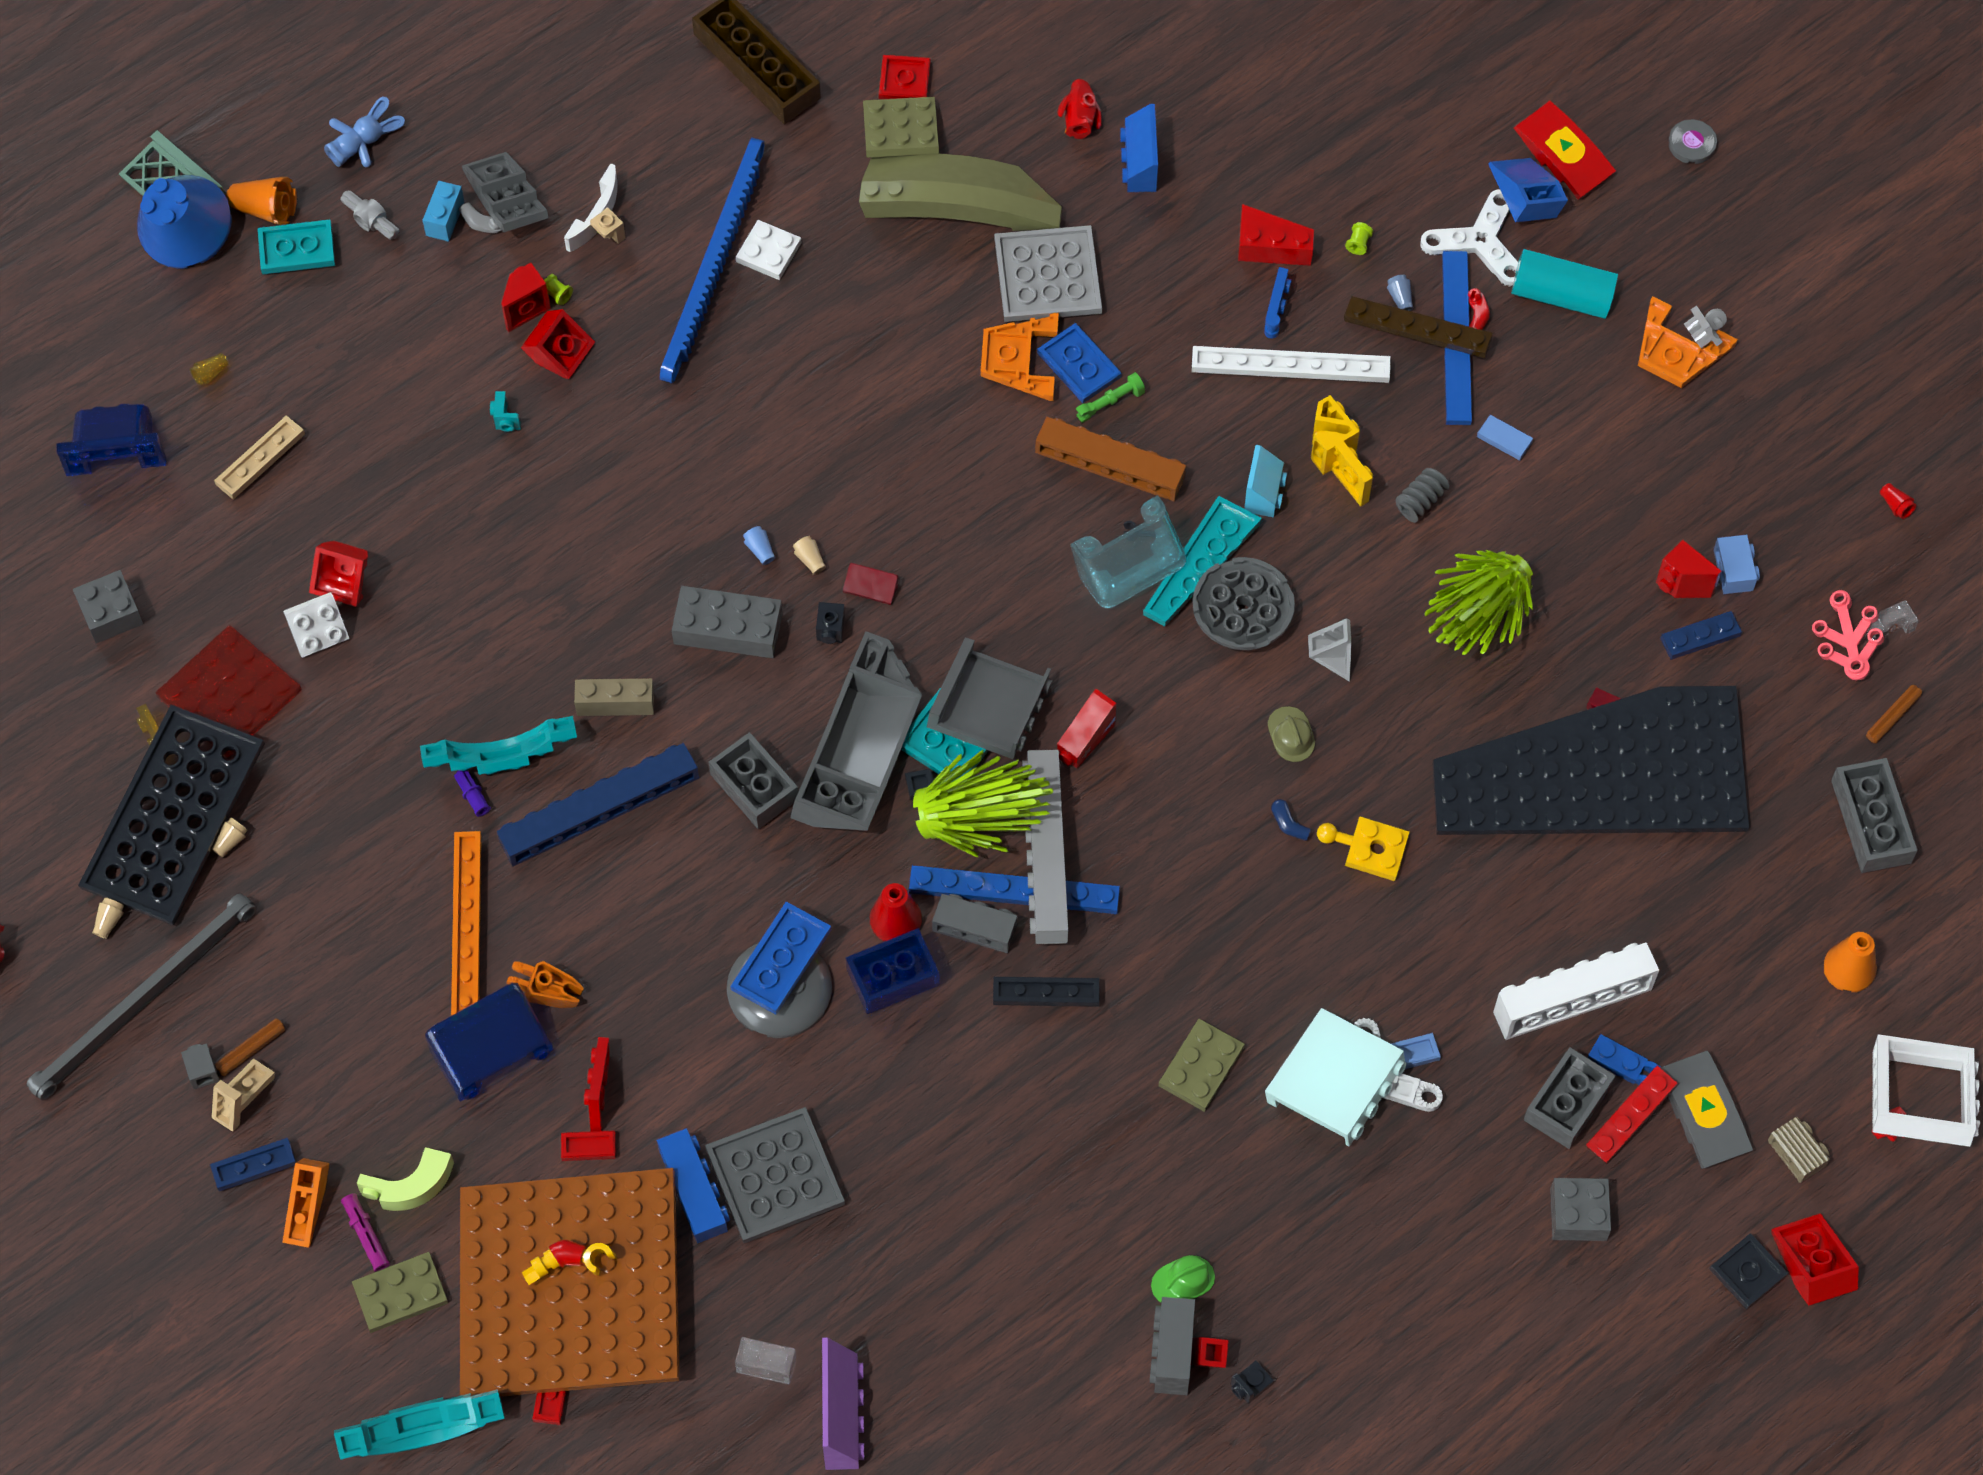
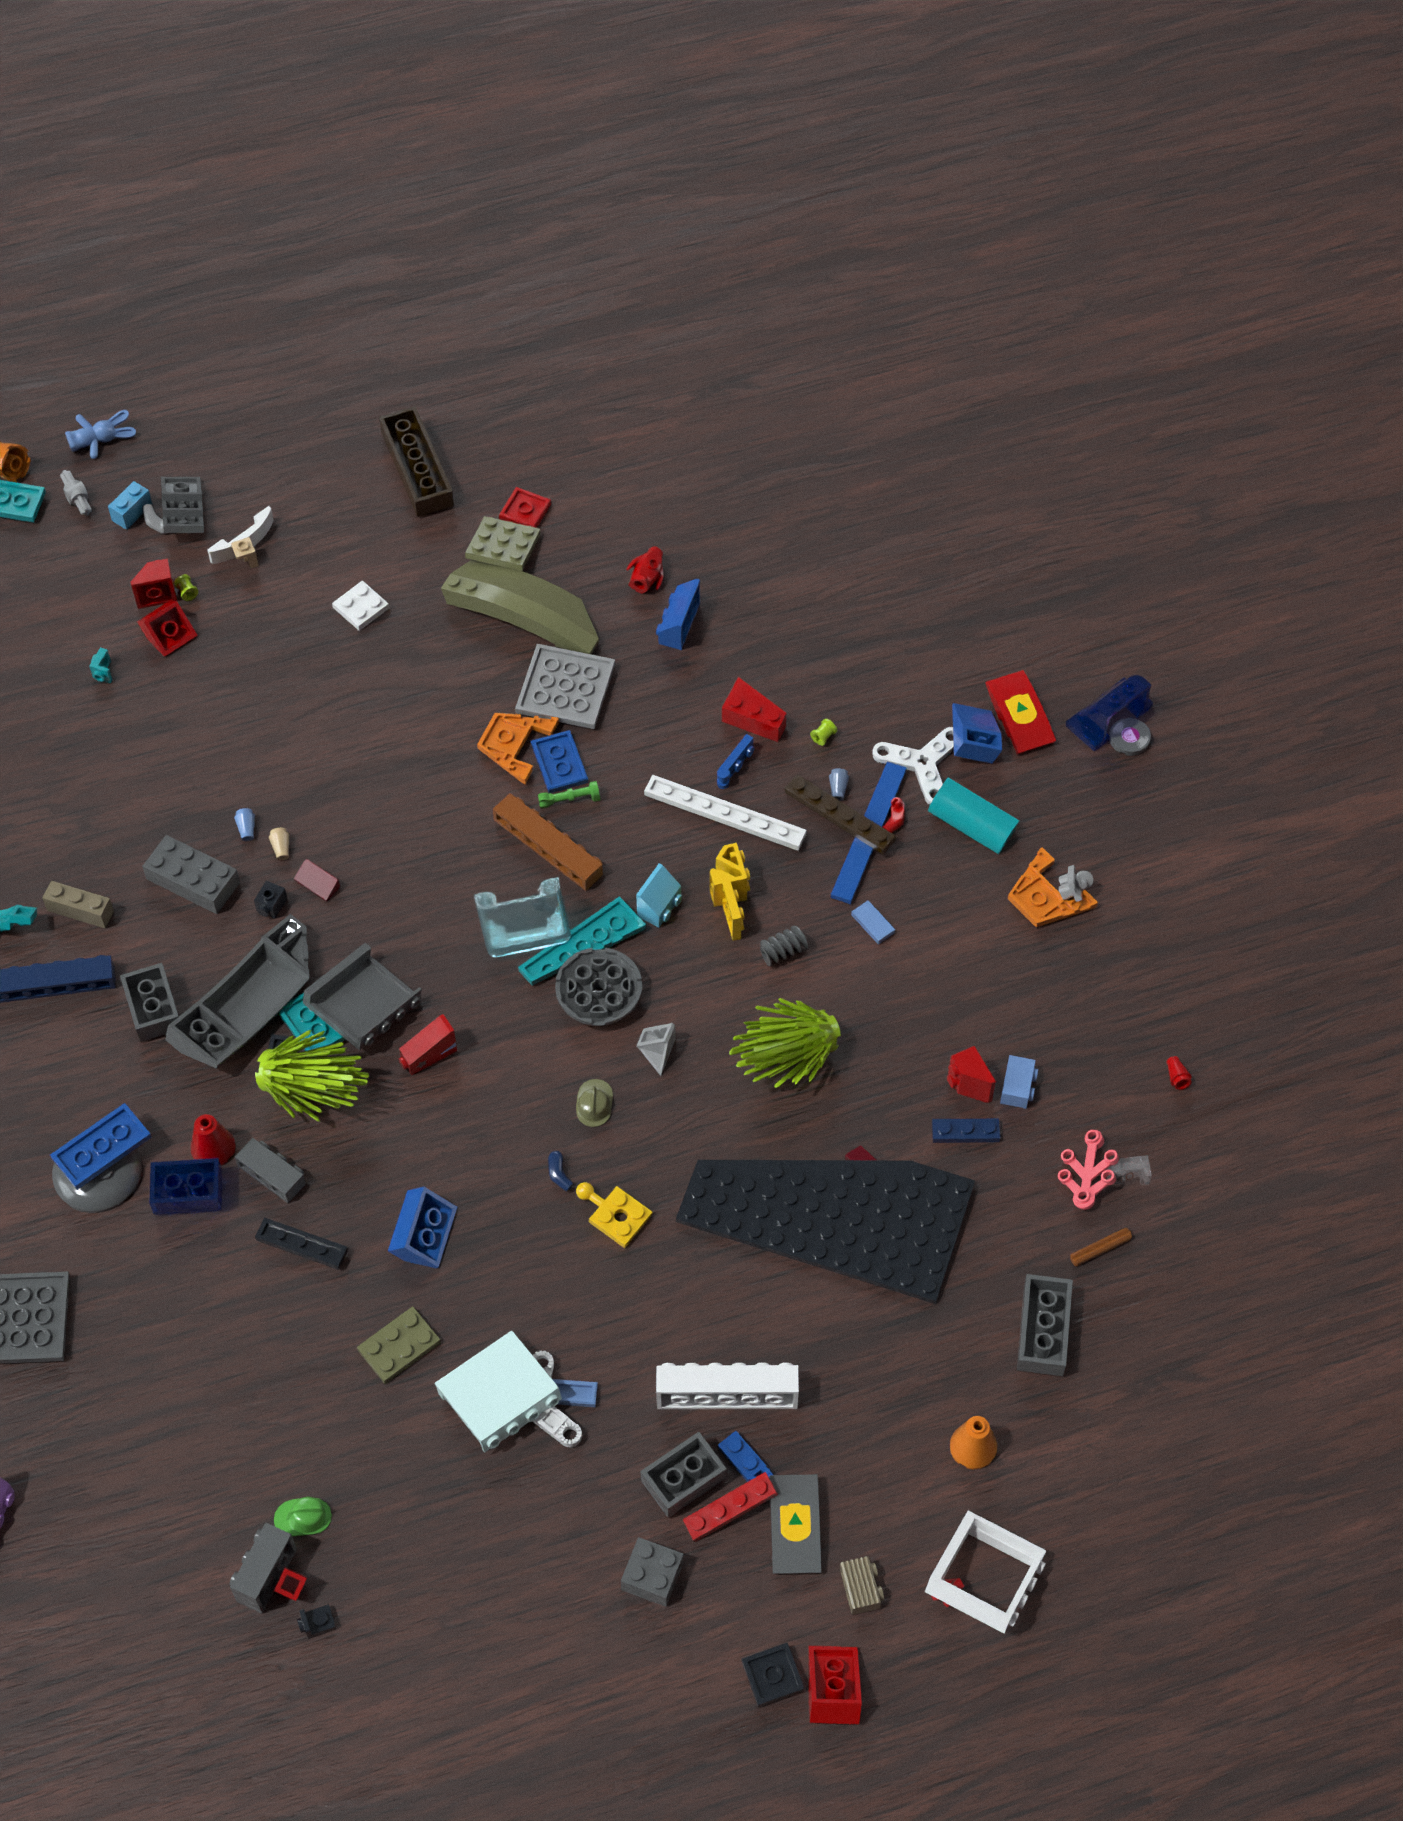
camera: 20 degrees right, 5 degrees down
blue gear [660,138,765,383] -> none
blue plate [909,865,1120,914] -> none
light grey brick [1022,750,1068,944] -> none
none -> blue slope [388,1187,457,1268]
none -> clear blue windscreen [1065,675,1153,751]

